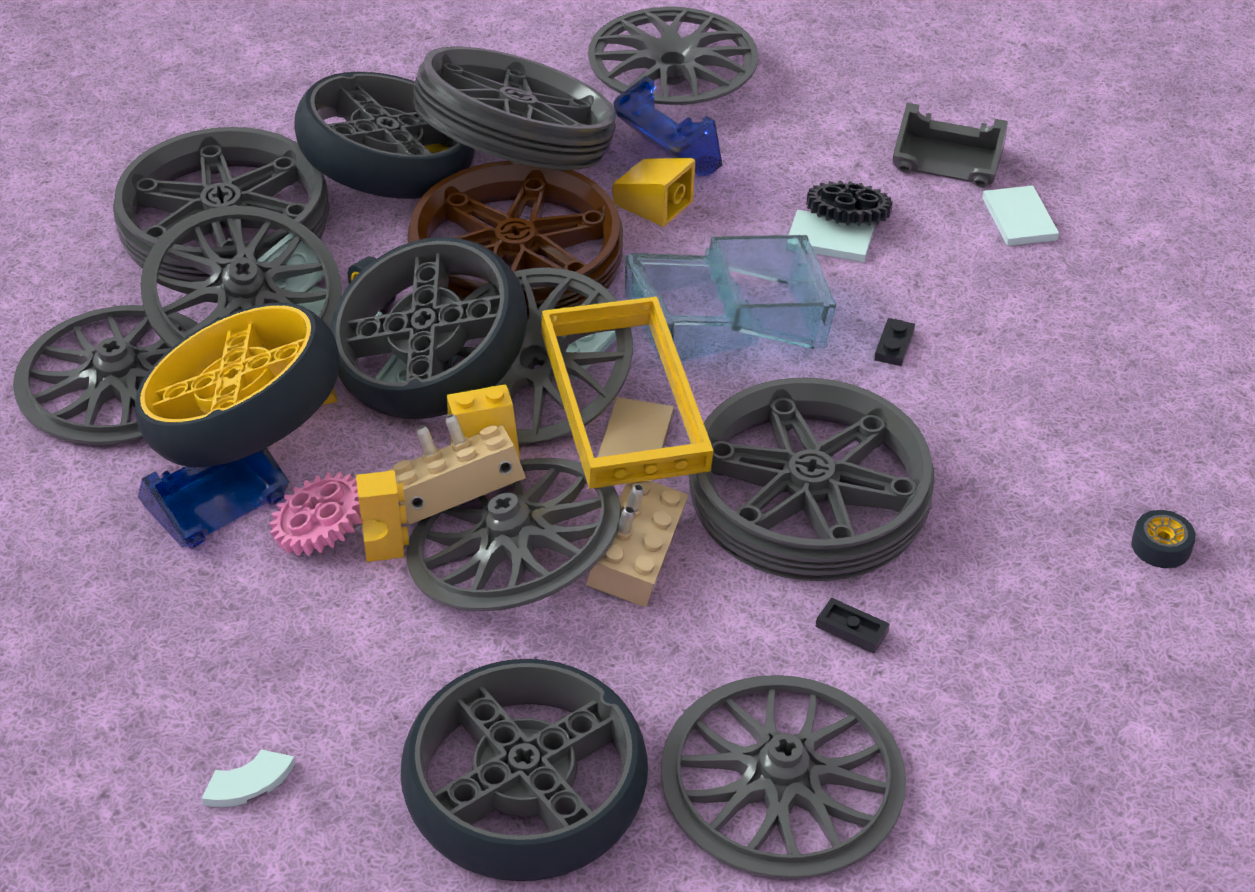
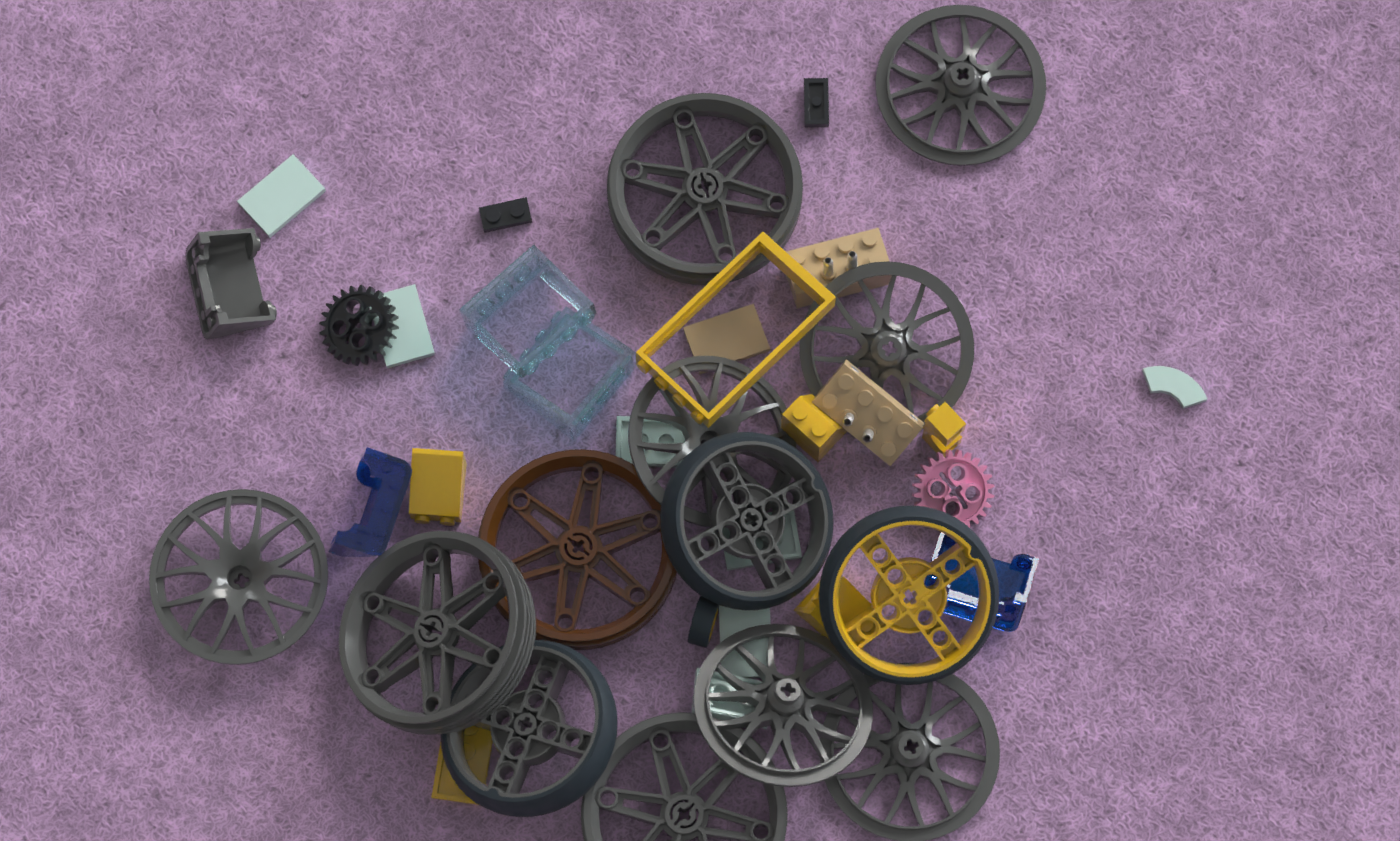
camera: 120 degrees left, 30 degrees up
dark grey wheel [400,659,648,881] -> none

